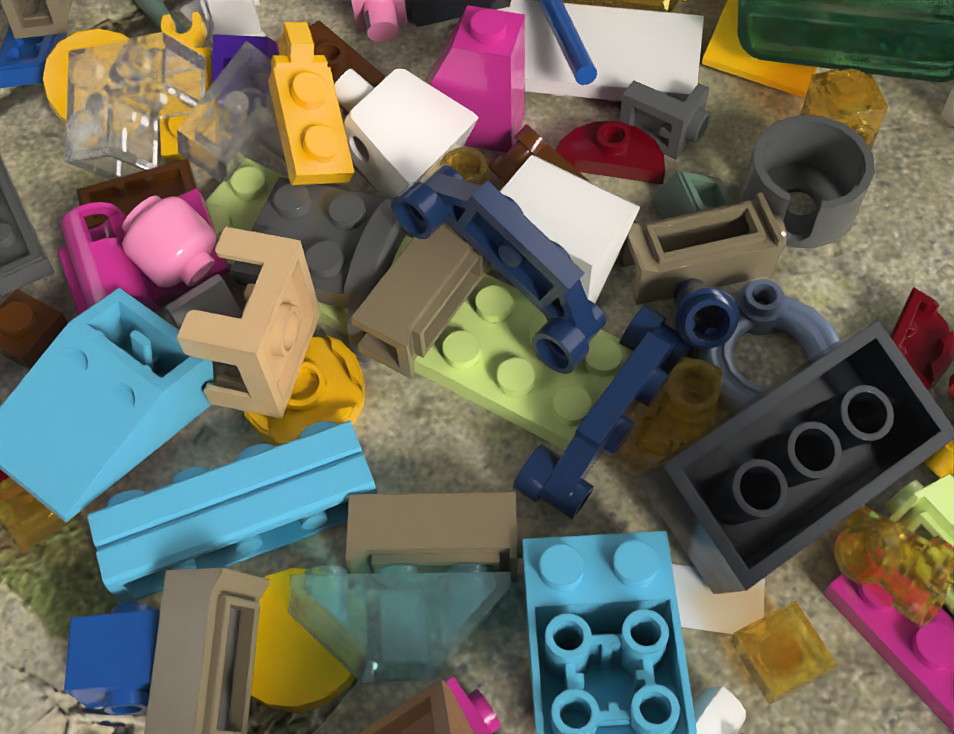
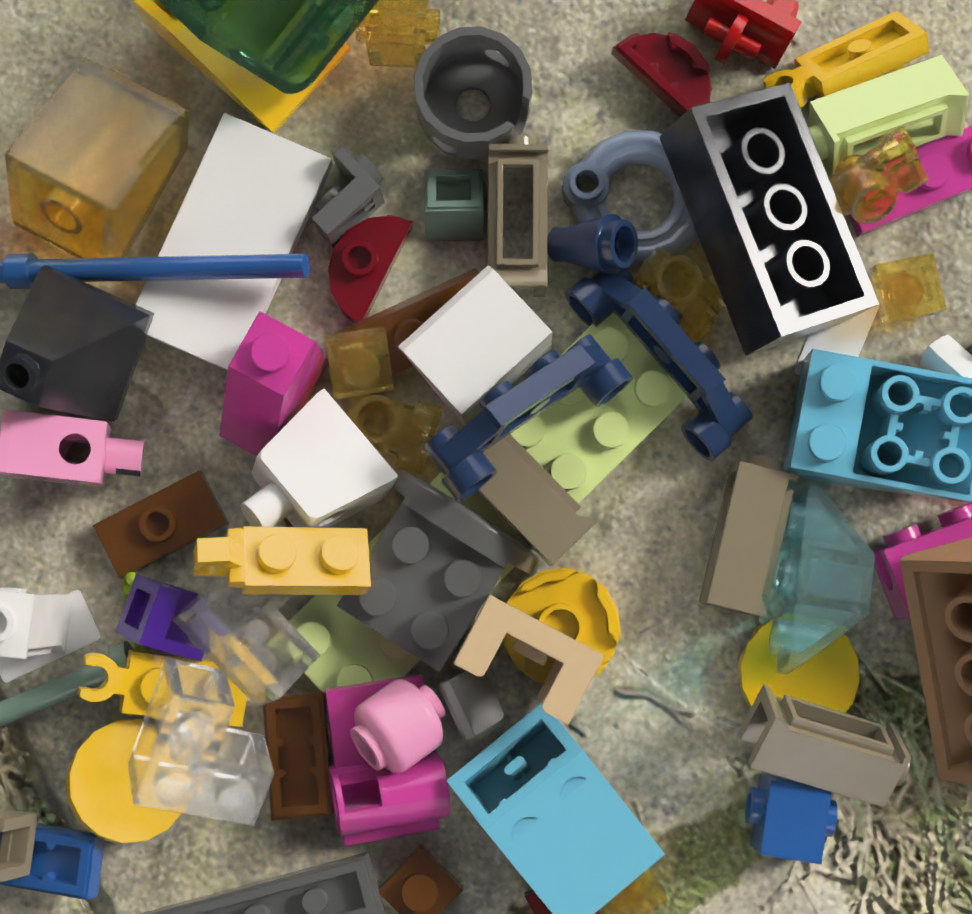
camera: 85 degrees left, 25 degrees up
medium azure brick [87,420,378,604] -> none
none -> clear yellow plate [324,326,394,400]

